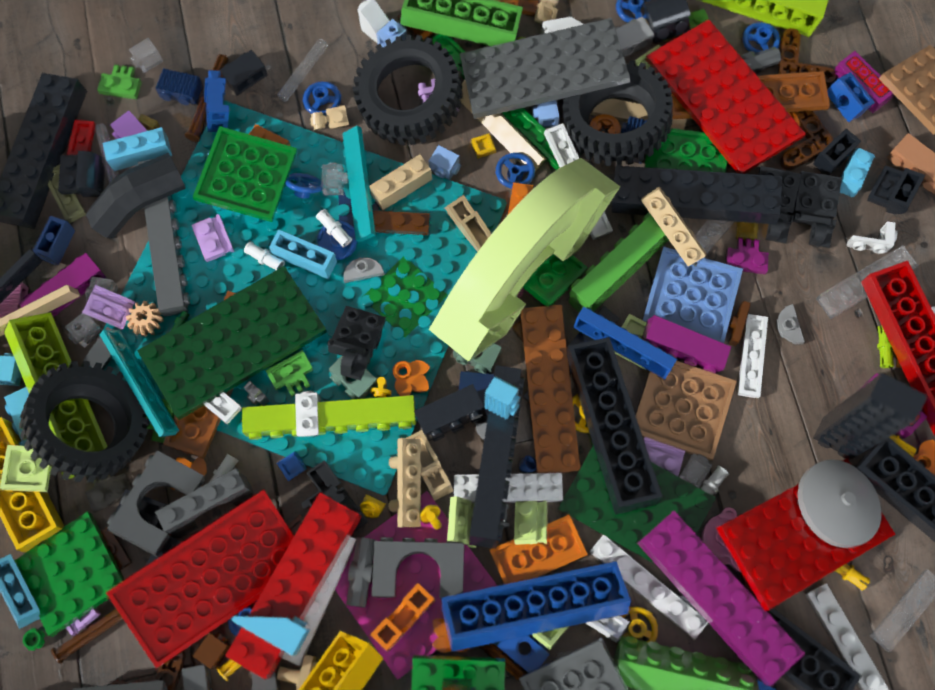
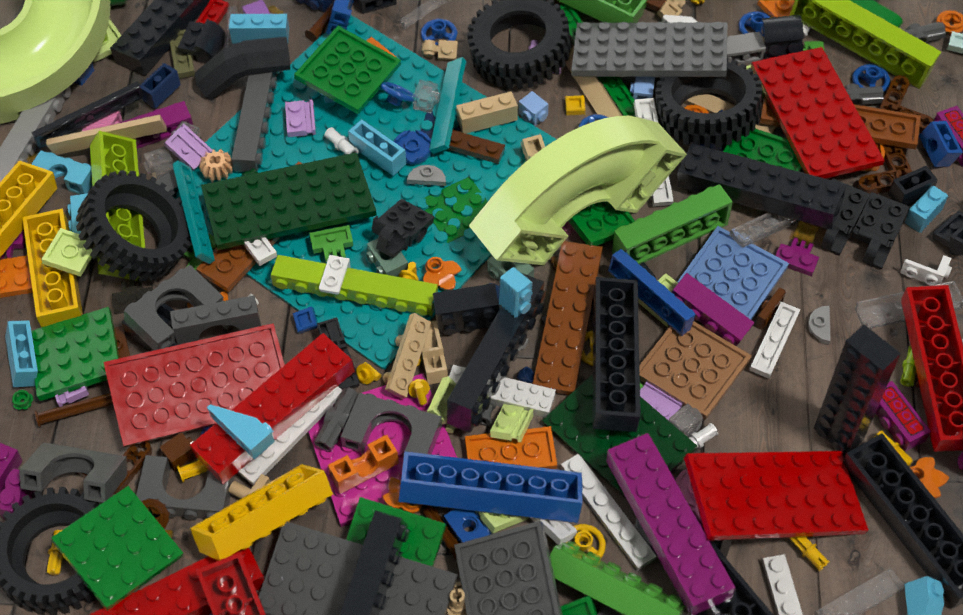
camera: 15 degrees right, 15 degrees down
flat silver plate [244,381,269,406] -> none
white pin [316,209,352,247] -> none
tan plate [641,187,706,266] -> none
light grey dish [798,460,881,548] -> none

